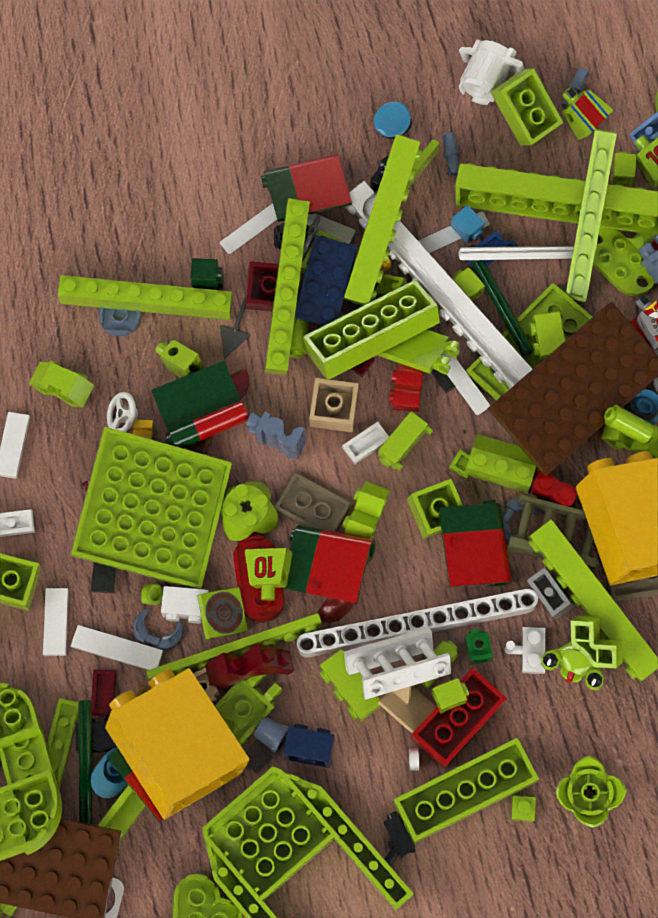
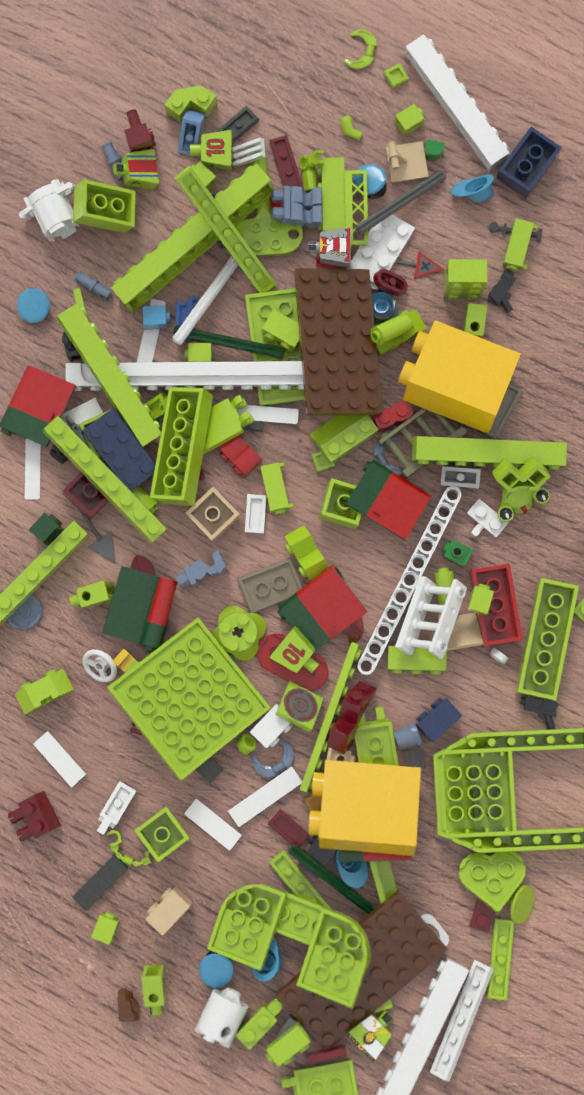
camera: 50 degrees left, 10 degrees up
none -> dark red brick [124,109,156,153]

